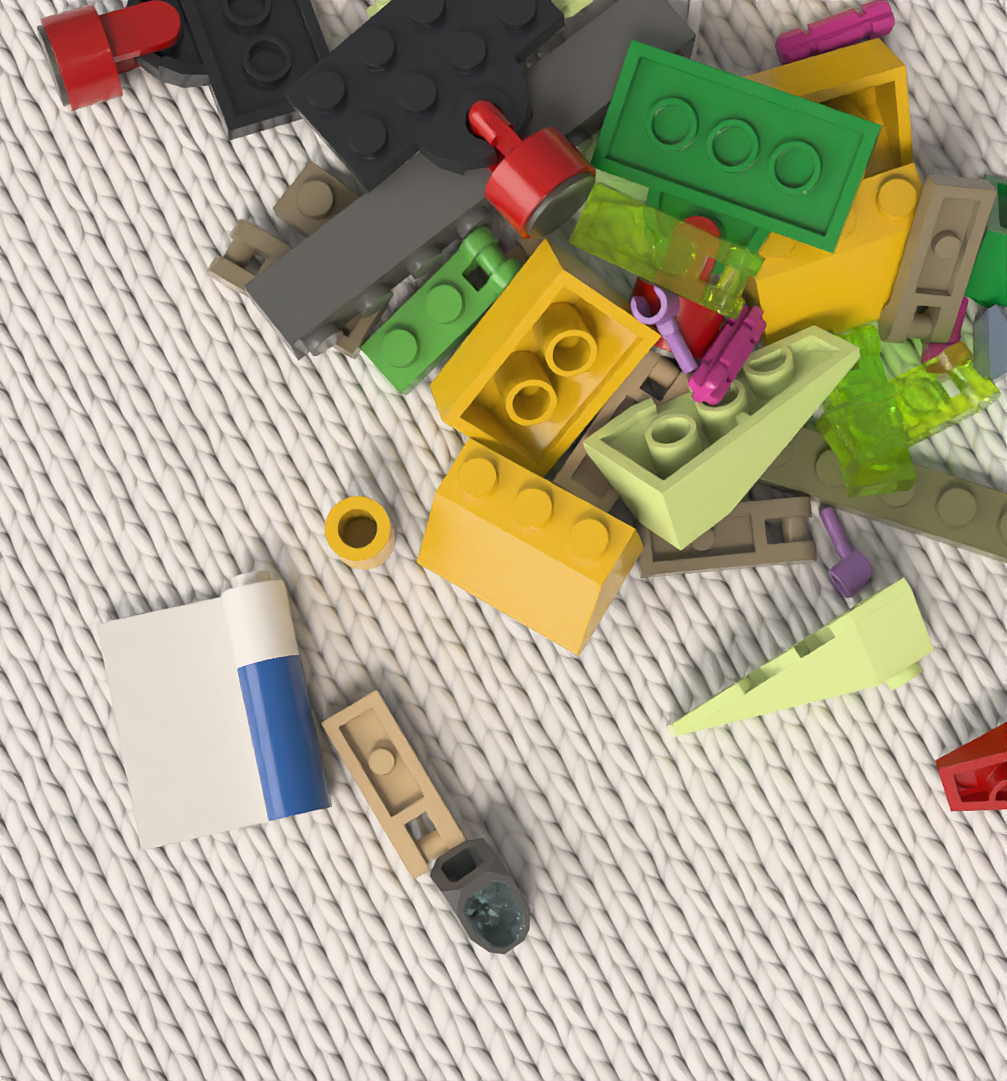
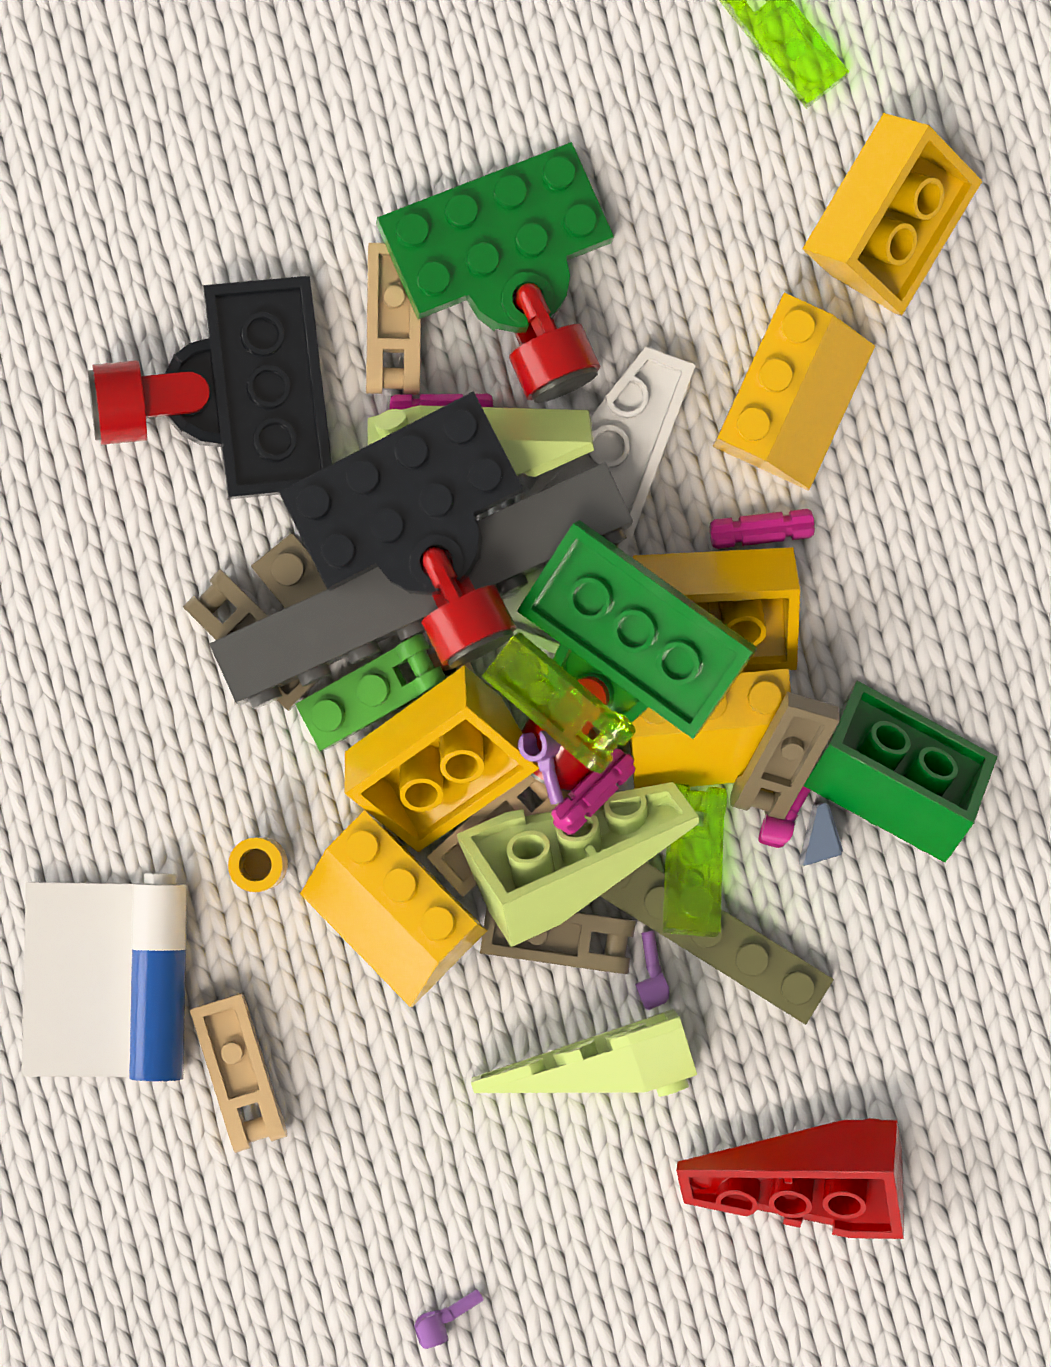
camera: 10 degrees right, 5 degrees up
dark grey rock [430,838,530,954] -> none
clear neon green plate [815,341,1001,477] -> none
none -> medium lavender hand [414,1289,484,1349]

